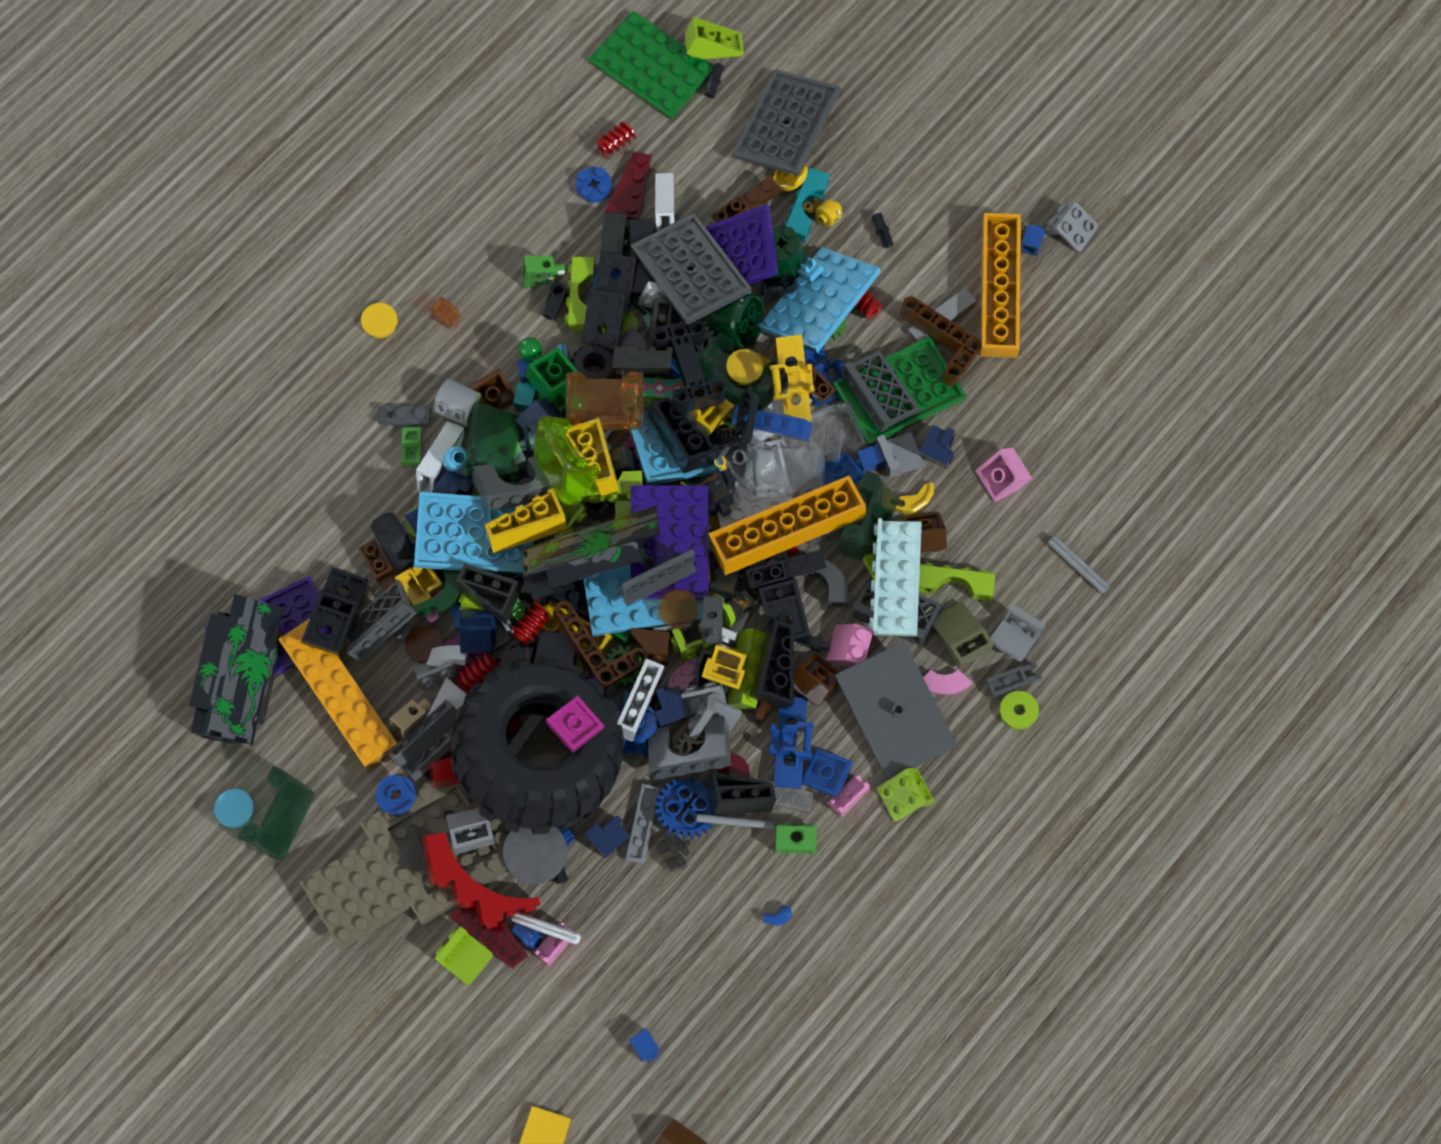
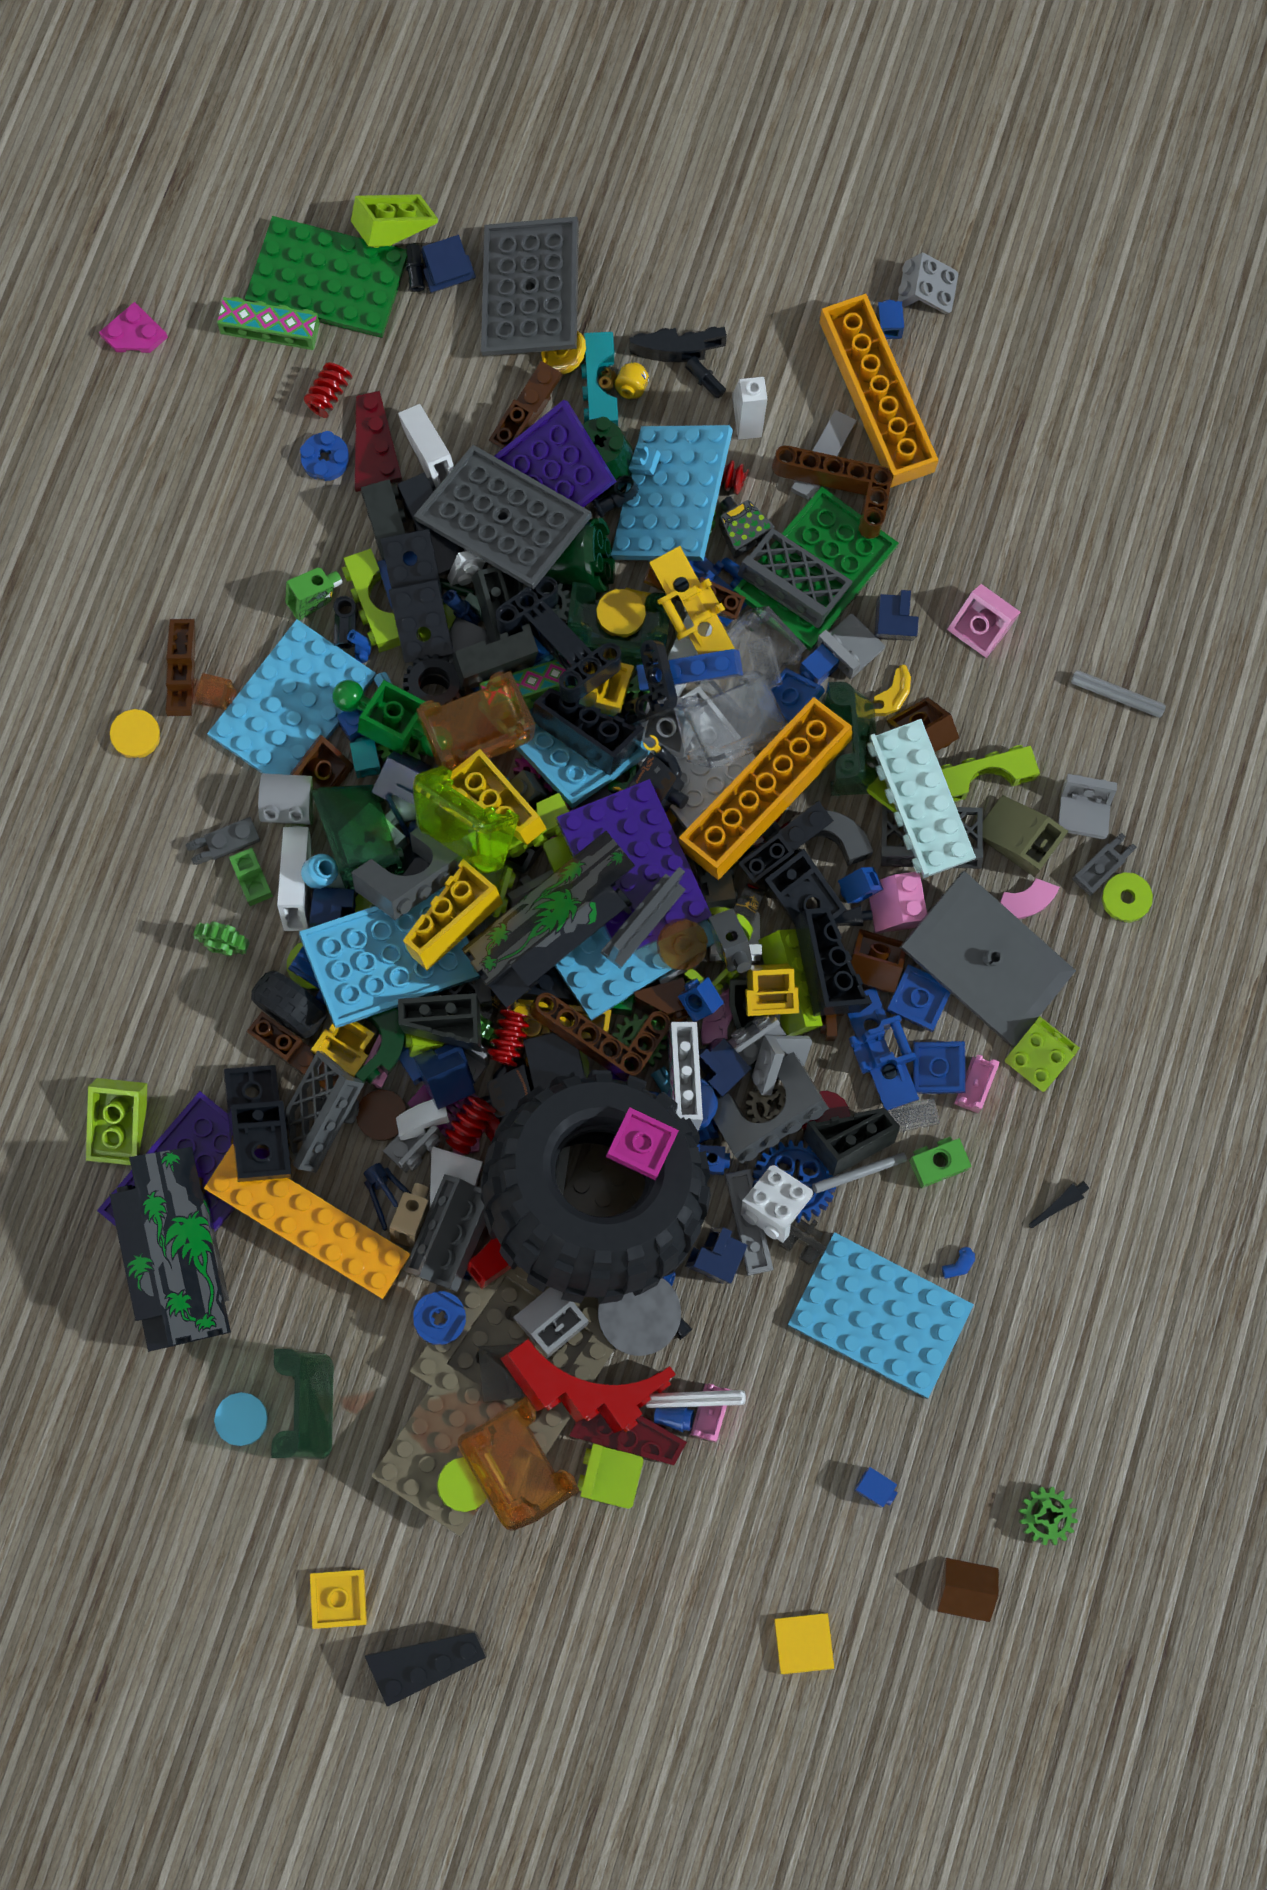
camera: 30 degrees left, 5 degrees up
none -> lime slope [86,1078,148,1165]
none -> dark pink plate [99,302,168,353]
none -> reddish brown slope [165,619,195,716]
none -> bright green gear [193,921,250,956]
none -> medium azure plate [207,619,376,775]
none -> bright green brick [217,297,320,350]
none -> yellow tile [310,1569,367,1629]
none -> blue arm [347,630,371,663]
none -> dark blue plant [363,1163,411,1231]
none -> black wedge [365,1631,487,1707]
none -> dark blue plate [421,235,476,293]
none -> lime tile [436,1457,491,1512]
none -> dark blue axle [442,590,481,626]
none -> clear orange windscreen [458,1396,580,1531]
none -> black slope [629,327,727,363]
none -> blue brick [678,977,724,1022]
none -> blue brick [697,1144,730,1175]
none -> dark grey torso [719,496,775,559]
none -> white slope [732,377,767,440]
none -> white bracket [741,1165,813,1243]
none -> medium azure plate [787,1232,974,1399]
none -> blue brick [838,867,884,903]
none -> blue plate [886,964,951,1032]
none -> bright green gear [1018,1487,1078,1545]
none -> black piece [1029,1181,1089,1228]

